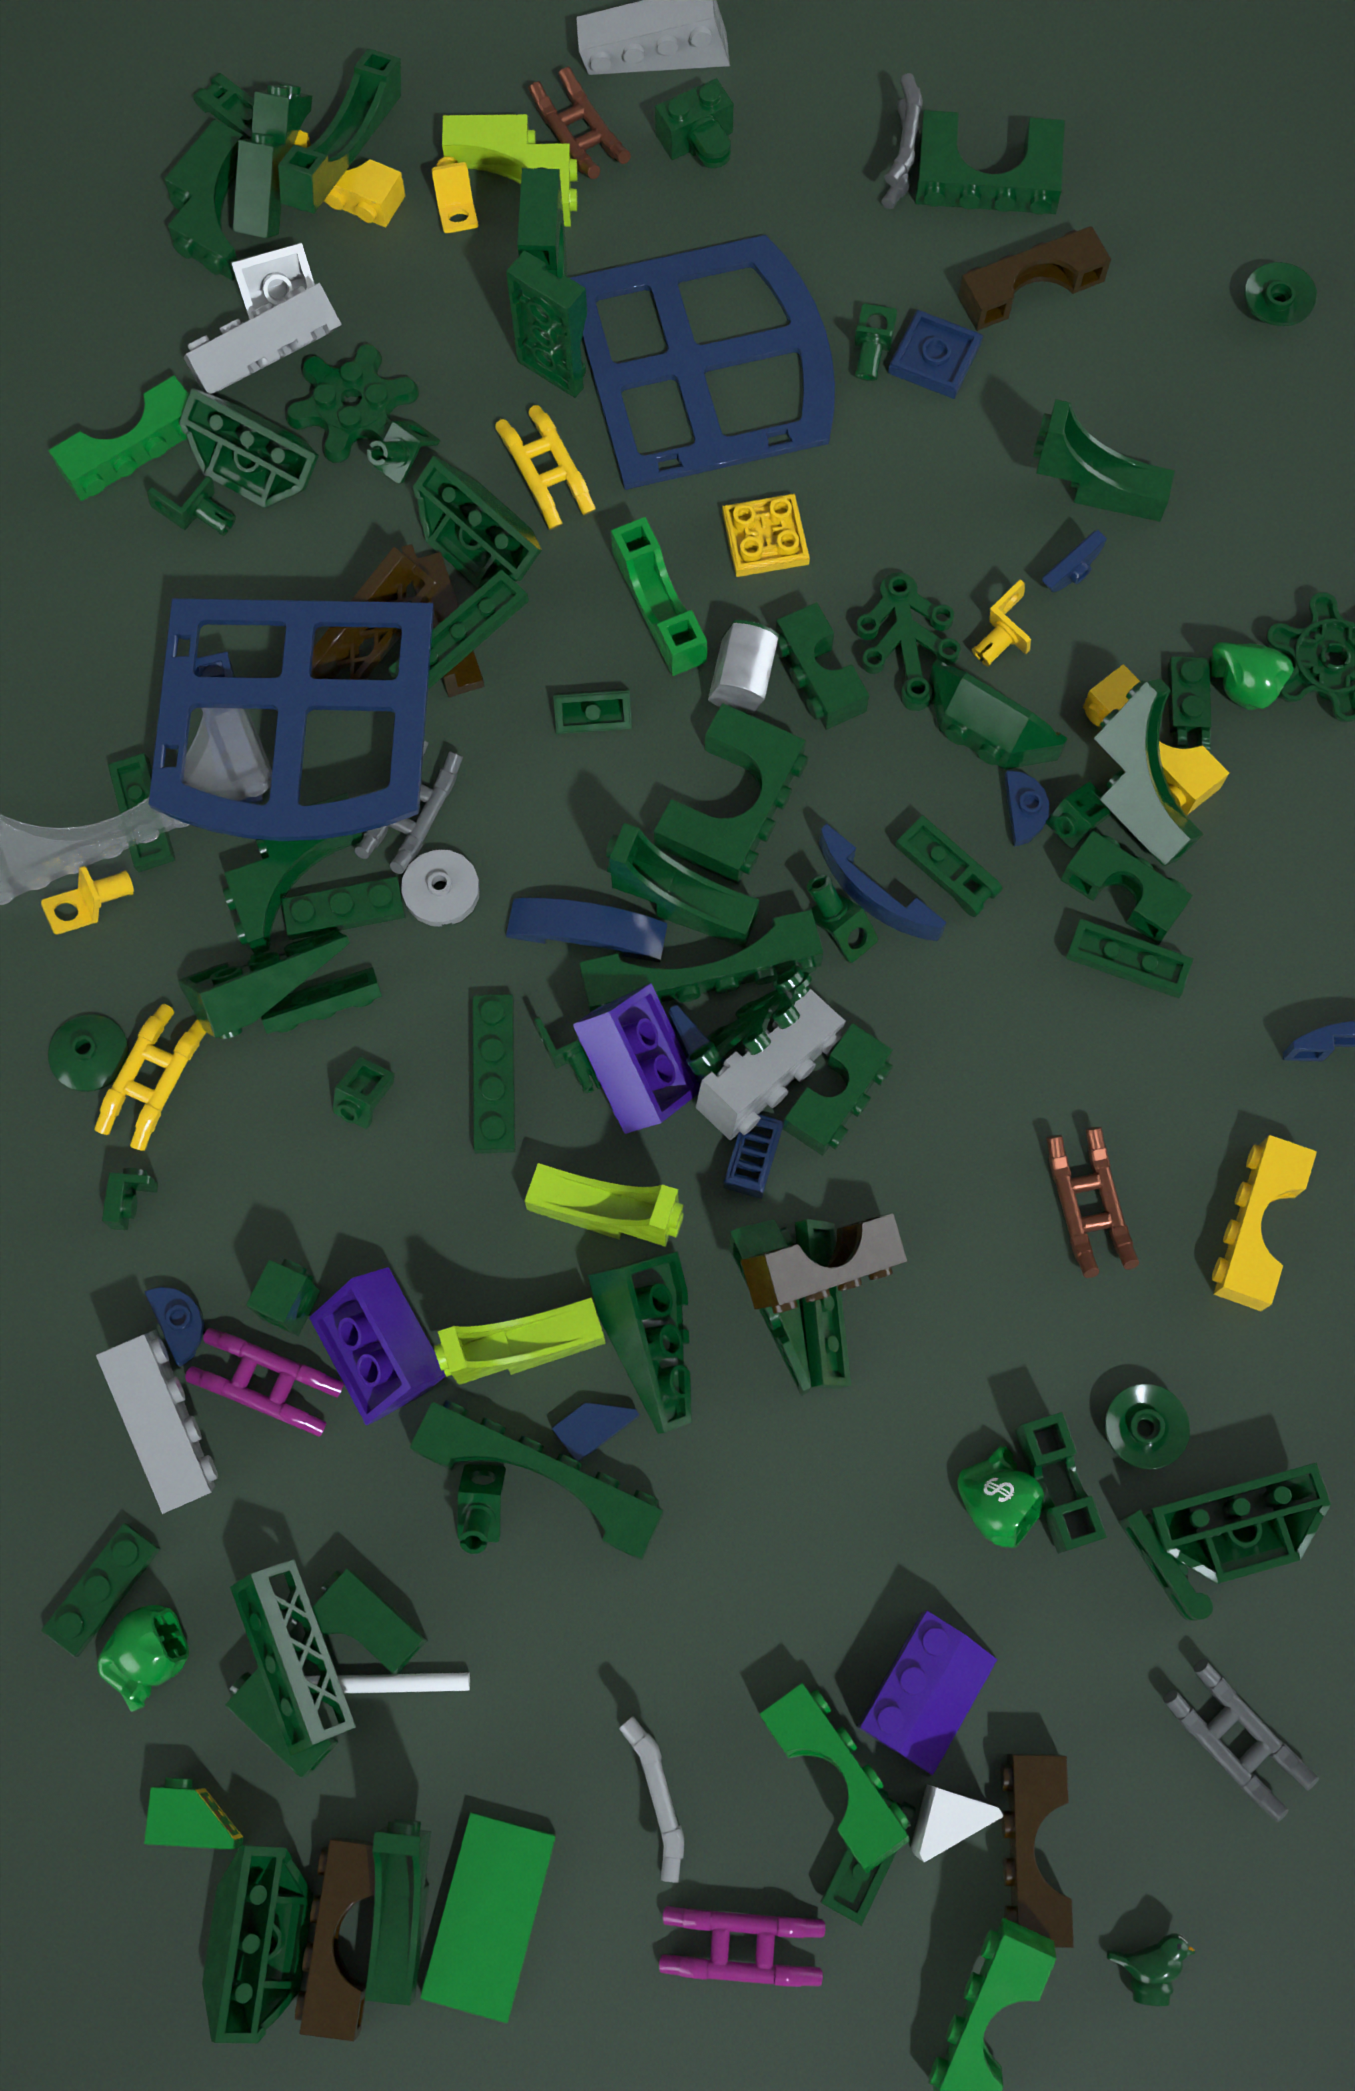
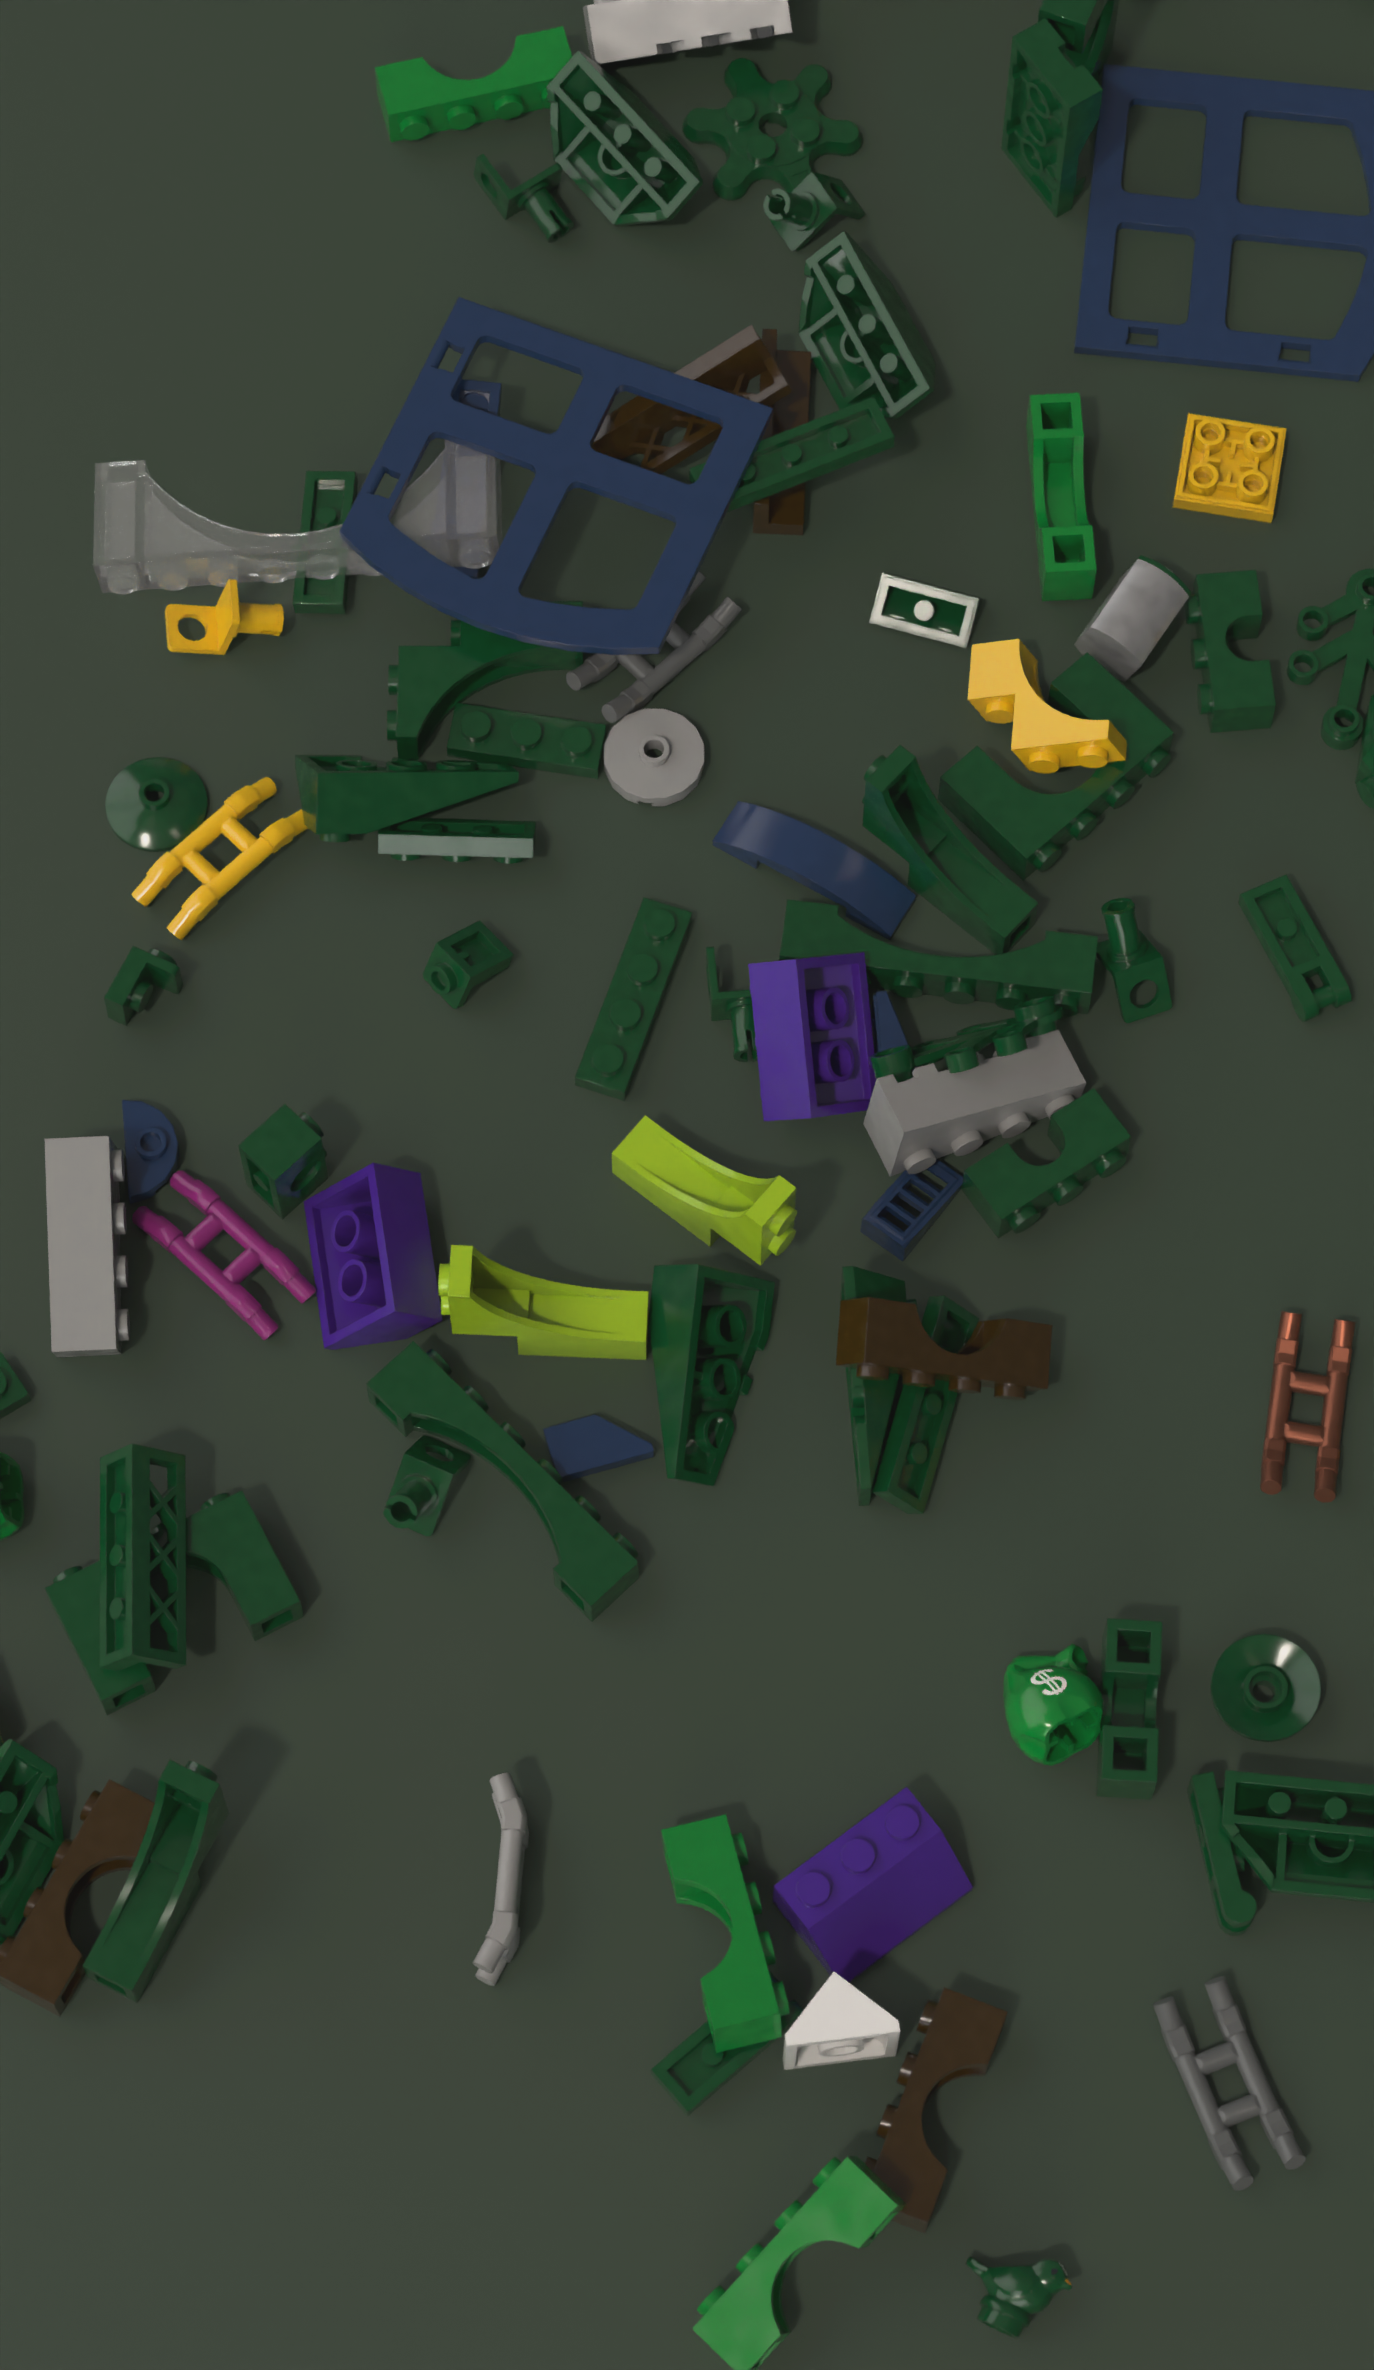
camera: 20 degrees right, 5 degrees down
white bar [304,1673,470,1693] -> none
green tile [420,1812,556,2023] -> none
yellow piece [495,405,596,530] -> none
magenta piece [659,1906,825,1987] -> none
dark blue slope [819,823,947,941] -> none
none -> yellow arch [968,639,1127,774]

